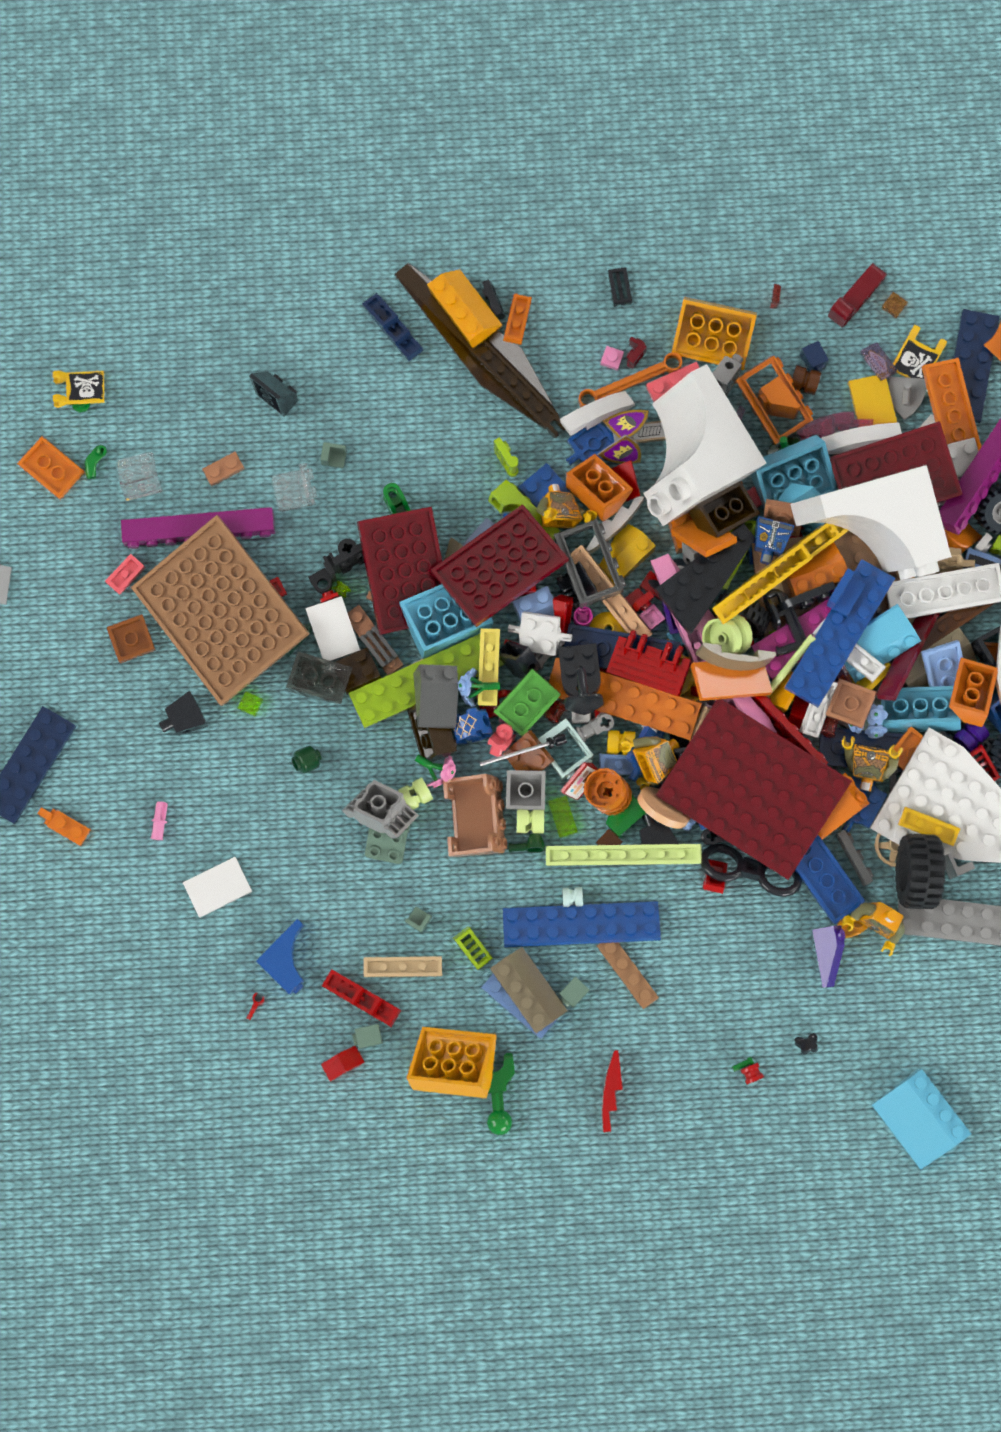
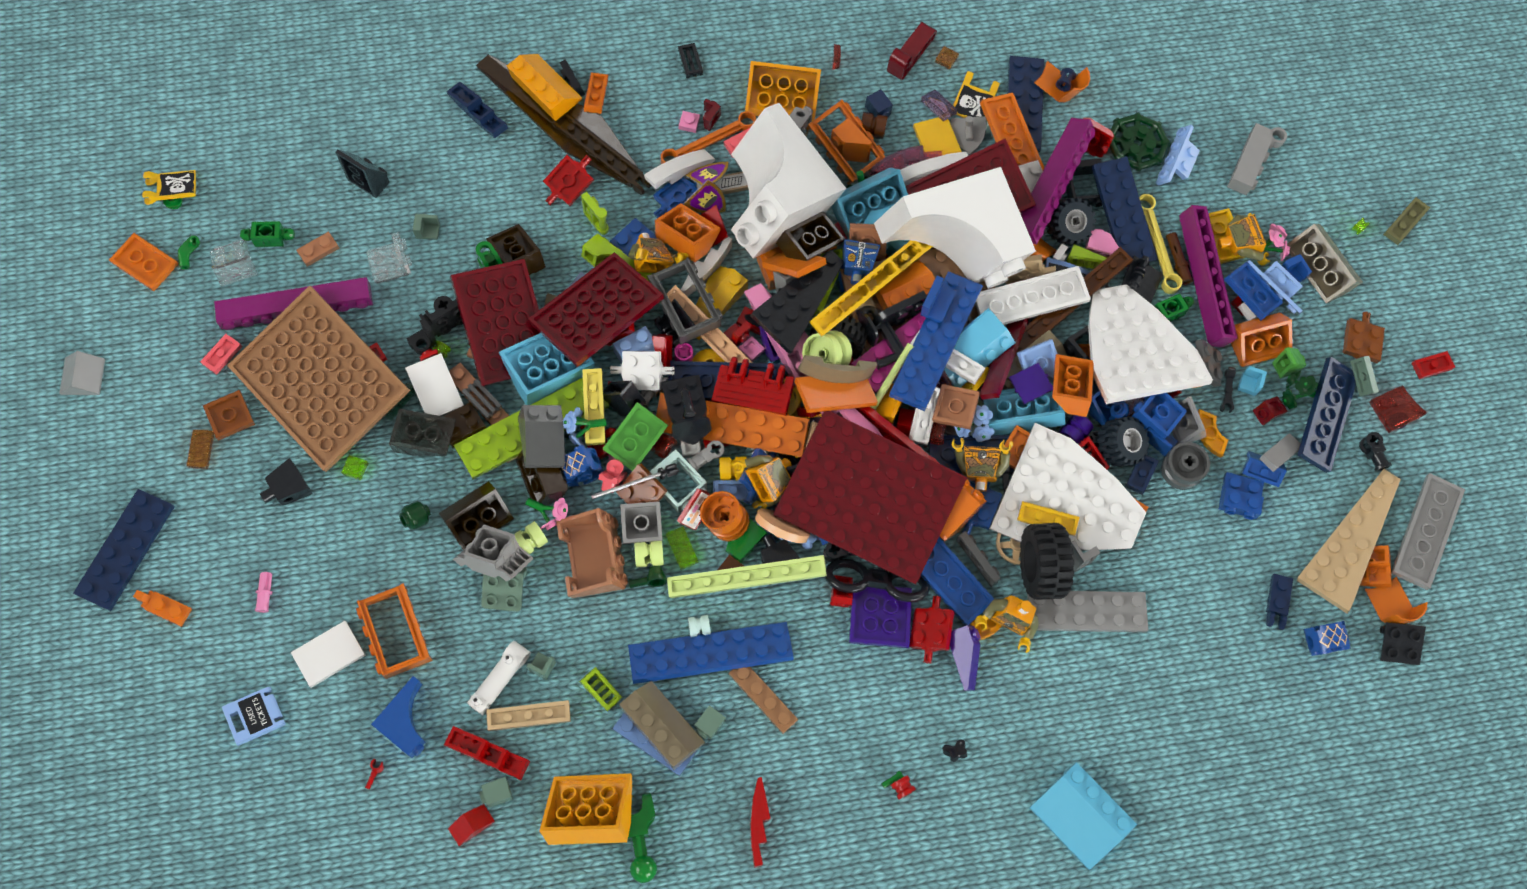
camera: 15 degrees left, 10 degrees down
none -> clear orange tile [186,429,214,469]
none -> container [222,687,286,746]
none -> green piece [240,221,295,247]
none -> orange window [356,583,433,679]
none -> dark brown slope [439,481,514,550]
none -> white piece [467,641,531,715]
none -> dark brown slope [486,224,546,275]
none -> red plate [543,155,594,206]
none -> dark purple plate [849,583,912,648]
none -> red plate [909,596,954,664]
none -> dark purple piece [1009,363,1053,405]

